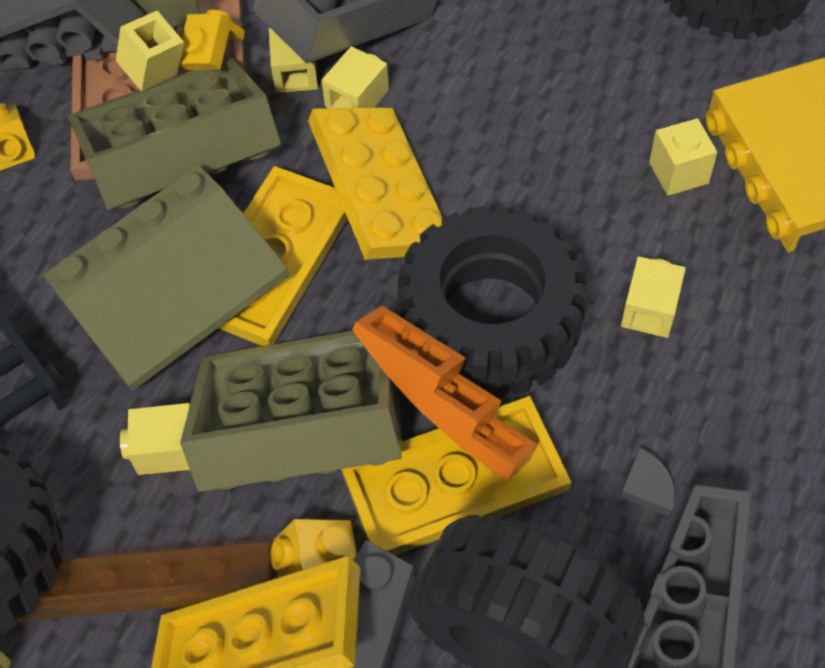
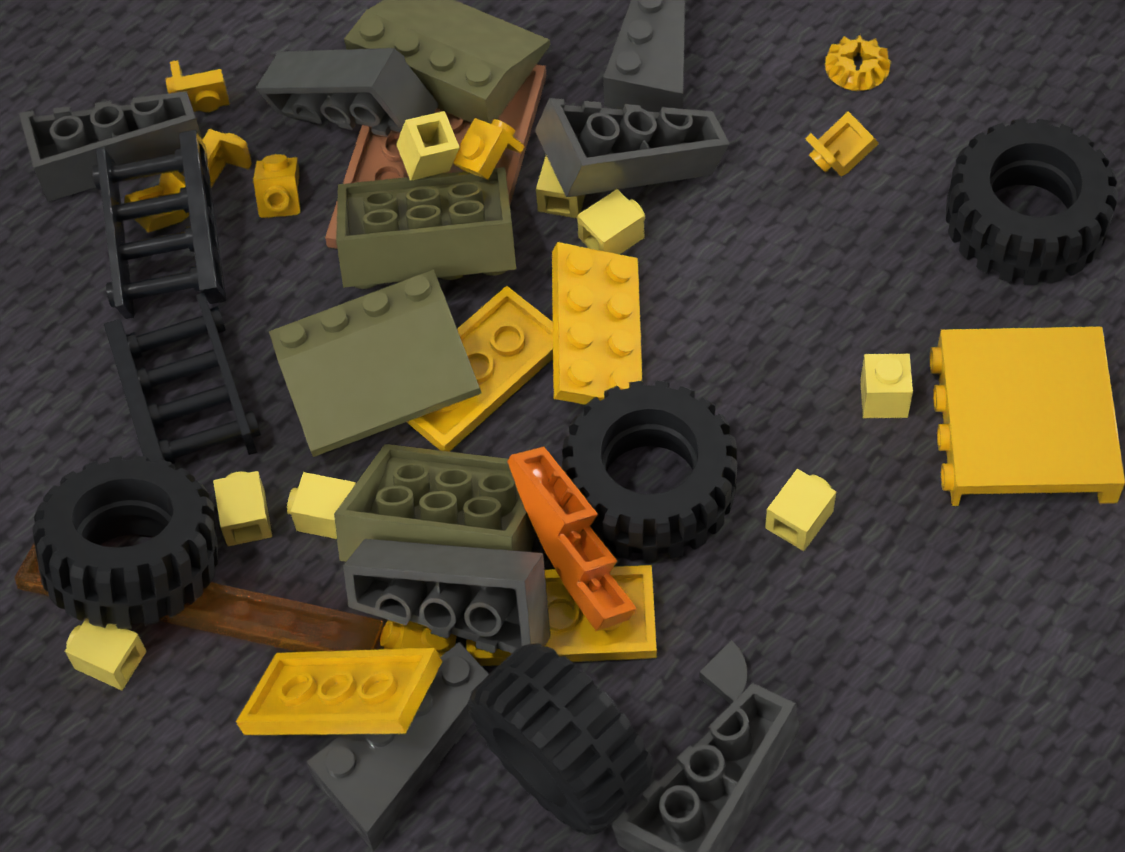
camera: 20 degrees right, 0 degrees up
none -> light yellow brick [213,471,272,546]
none -> dark grey wedge [343,539,551,653]

